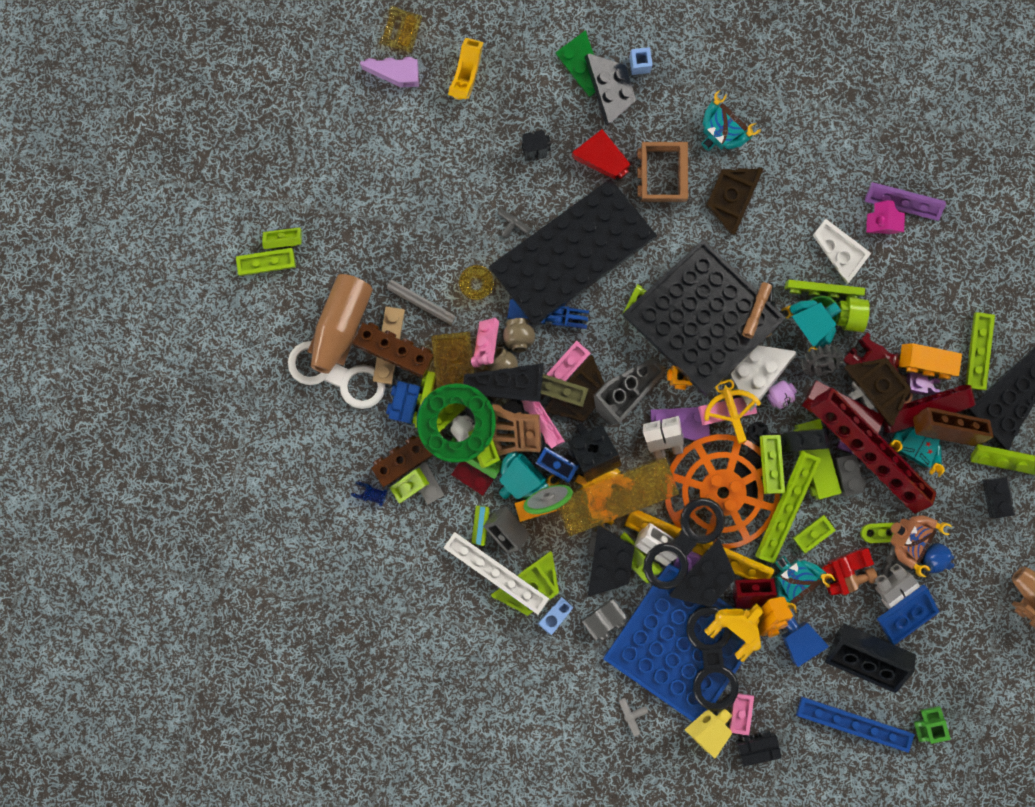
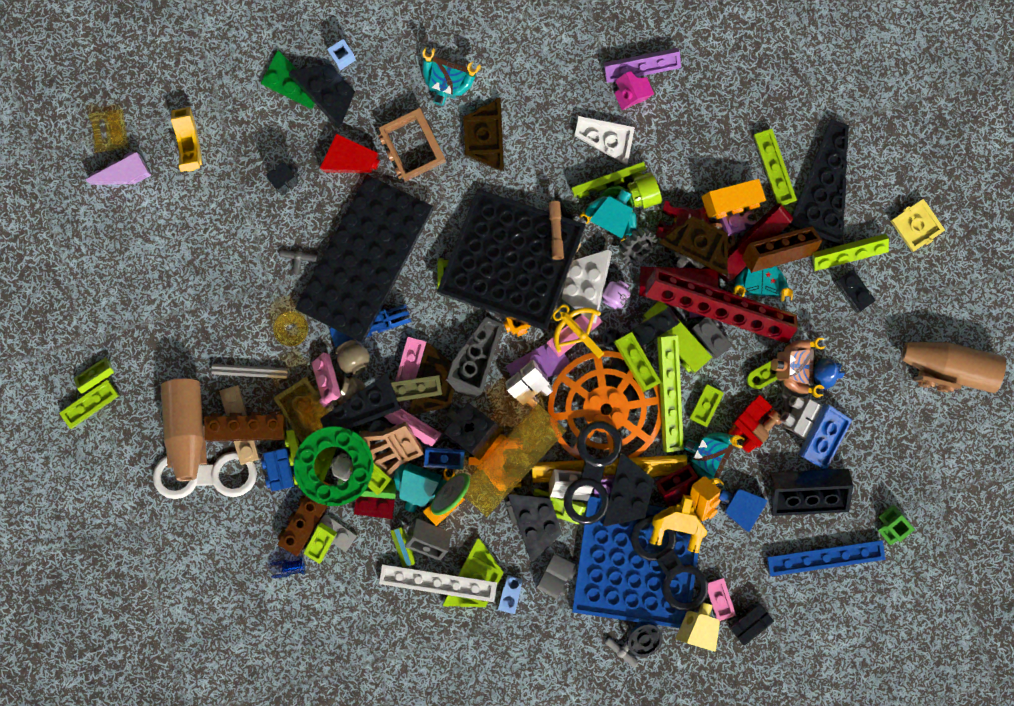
camera: 30 degrees left, 0 degrees up
none -> black wheel [627,622,663,657]

